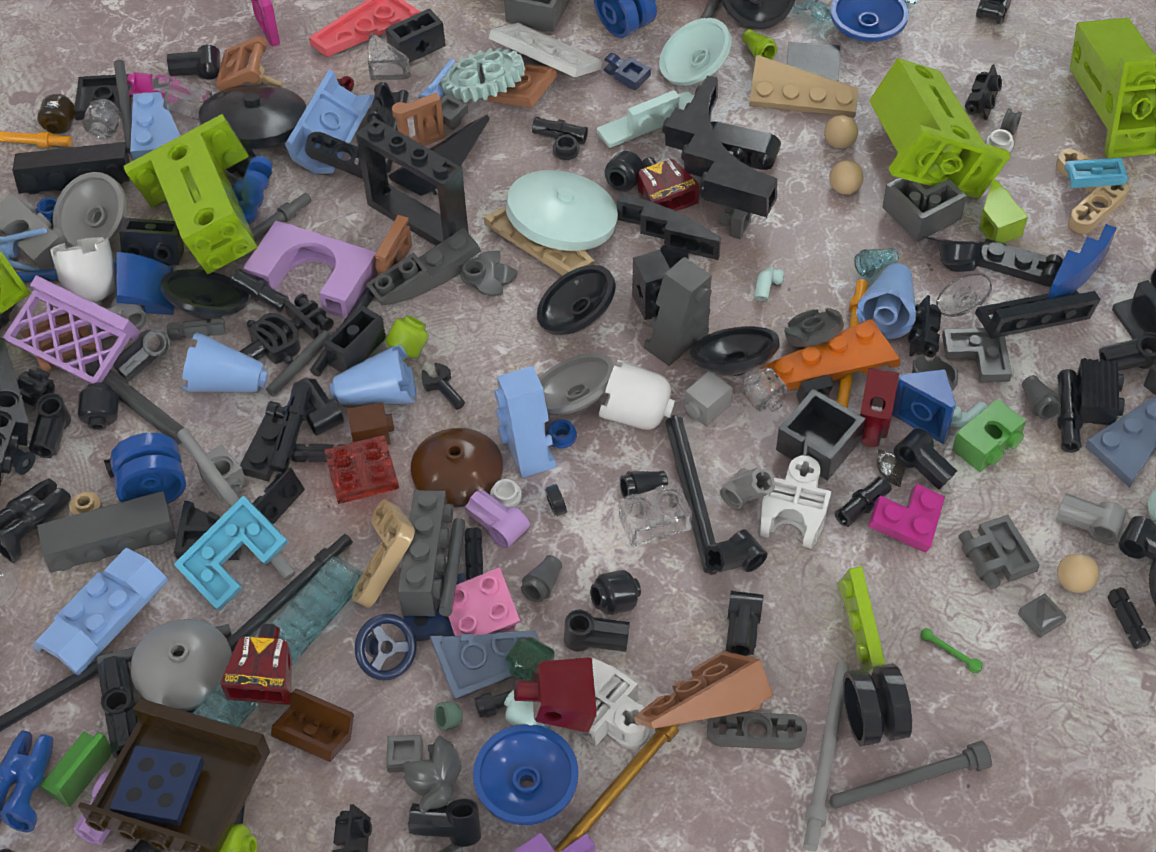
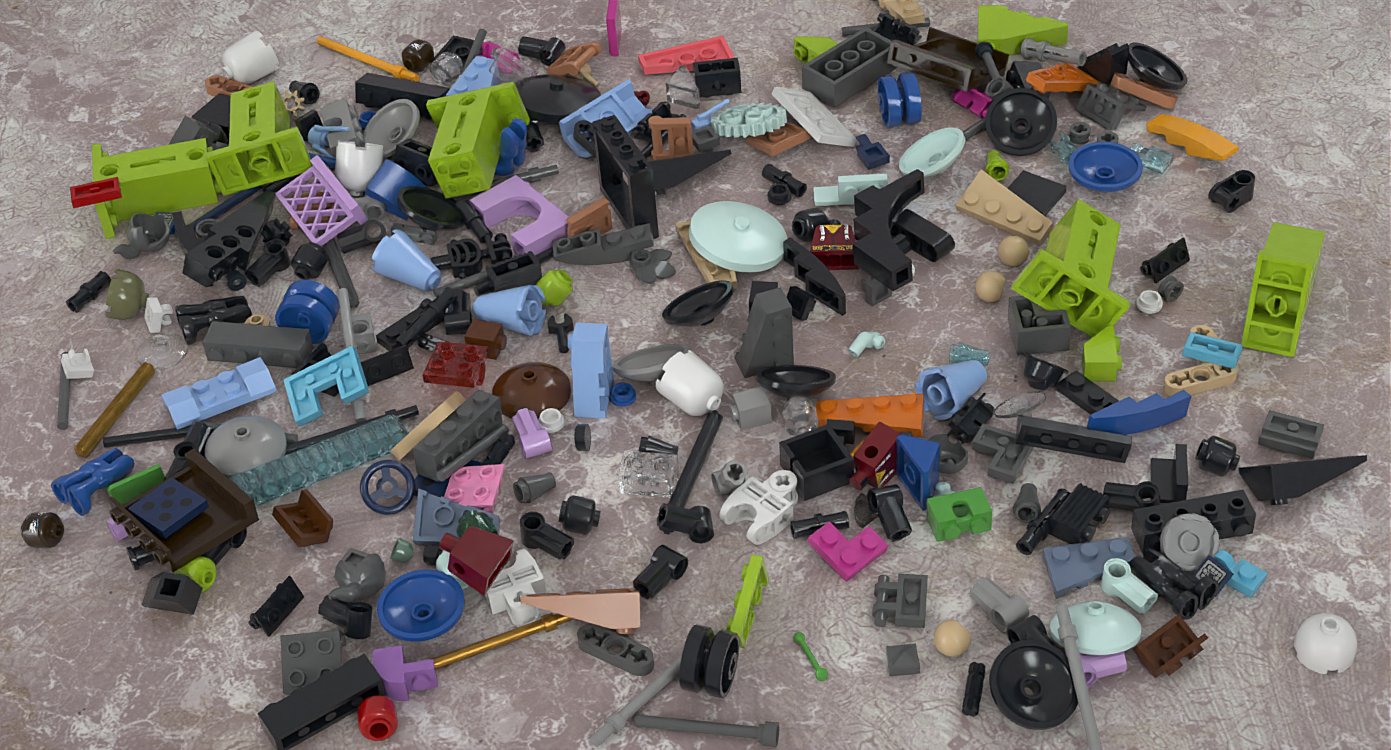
camera: 30 degrees right, 10 degrees down
dark red torso [220,624,292,705] -> none
dark grey tile [784,308,844,347] -> none

